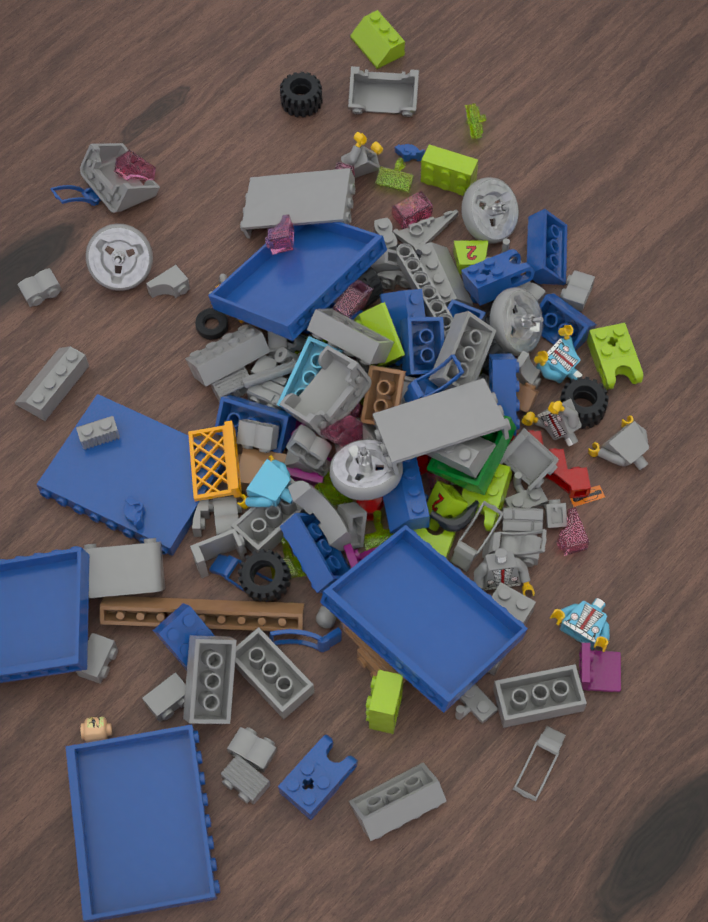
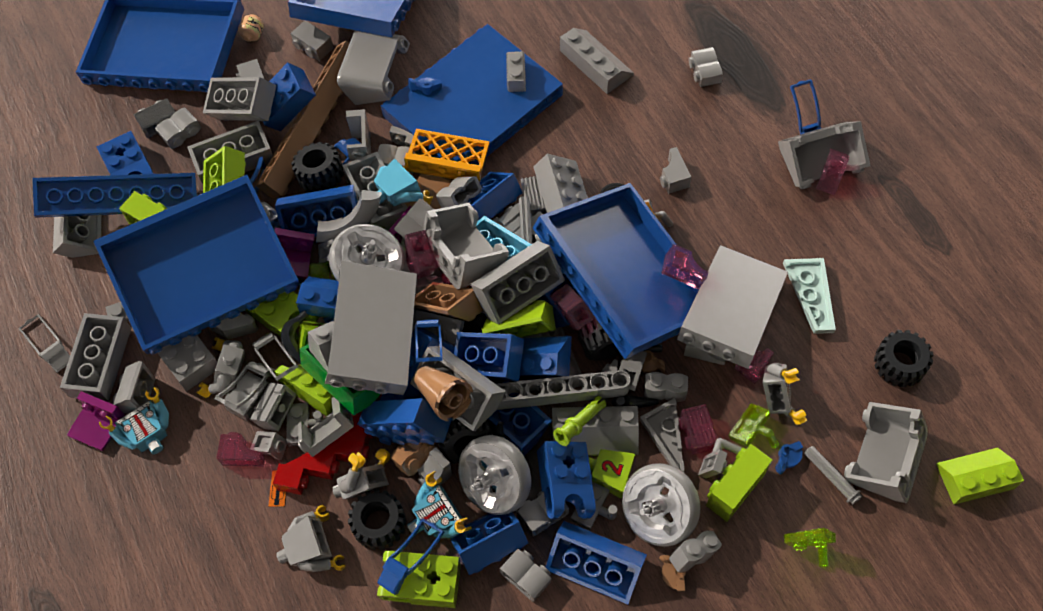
camera: 110 degrees right, 0 degrees up
flat silver wheel [86,224,153,291] -> none
none -> blue plate [32,173,197,218]
none -> light grey slope [113,361,156,414]
none -> lime slope [203,146,246,193]
none -> blue piece [377,518,445,595]
none -> medium nougat cone [414,366,473,421]
none -> lime pin [553,396,606,446]
none -> medium nougat piece [659,555,686,592]
none -> light grey brick [669,531,722,573]
none -> light grey plate [698,438,742,479]
none -> light aqua wing [783,258,836,334]
none -> light grey axle [805,446,862,505]

